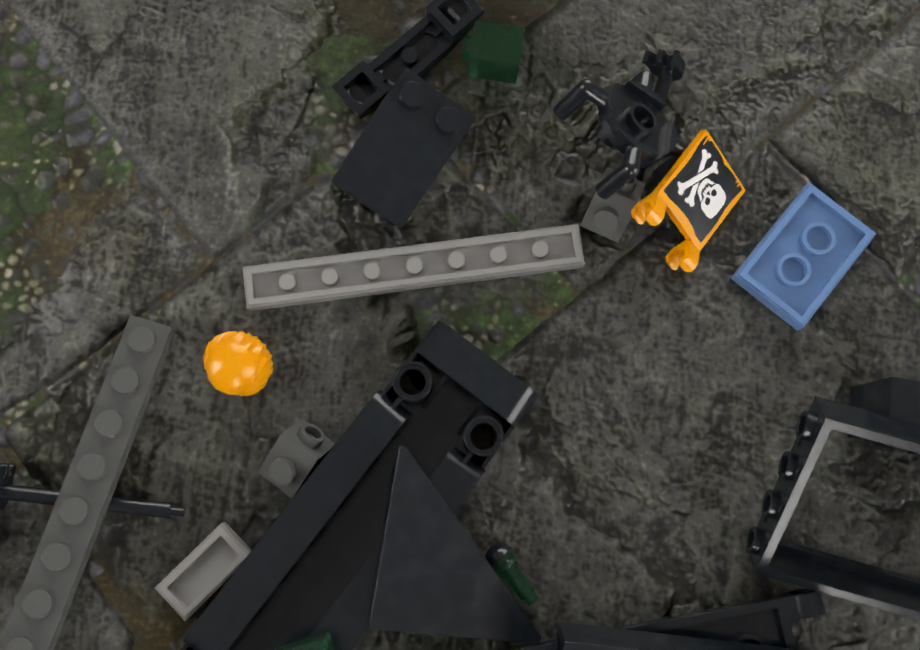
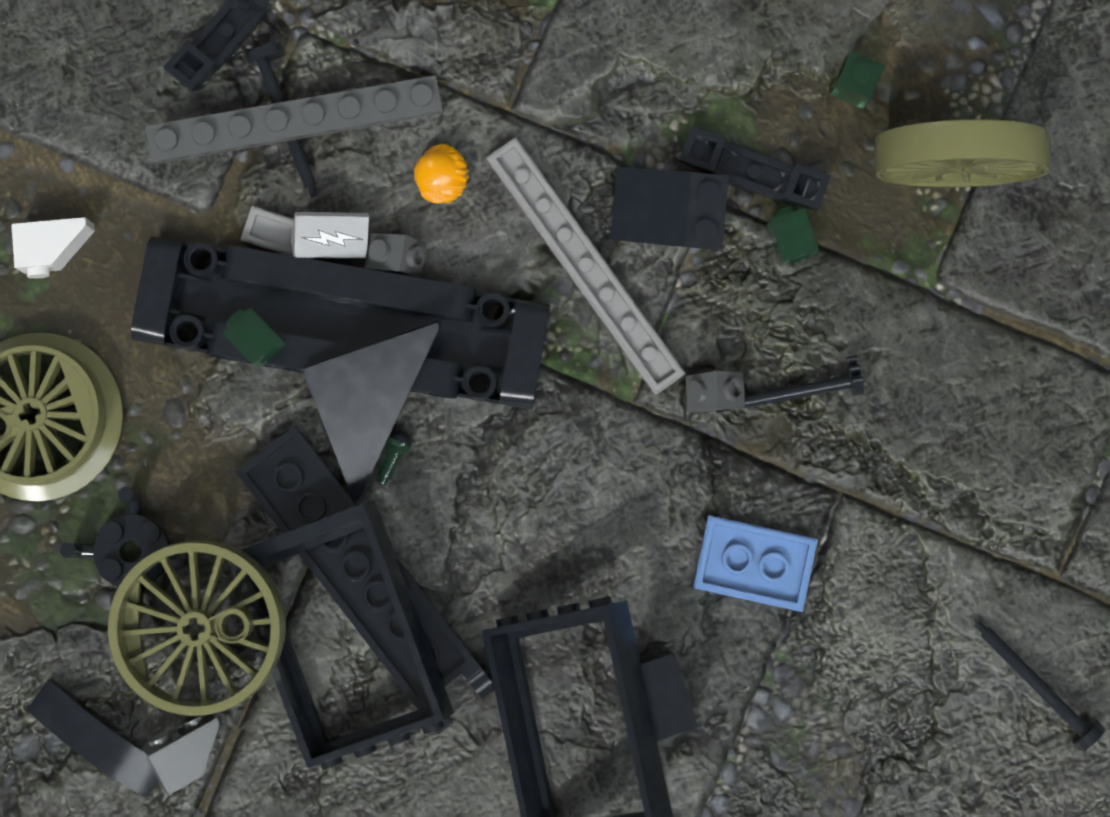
camera: 70 degrees right, 5 degrees up
black plate [553,70,689,199] -> none
flag [631,130,746,273] -> none
none -> slope [290,212,369,258]

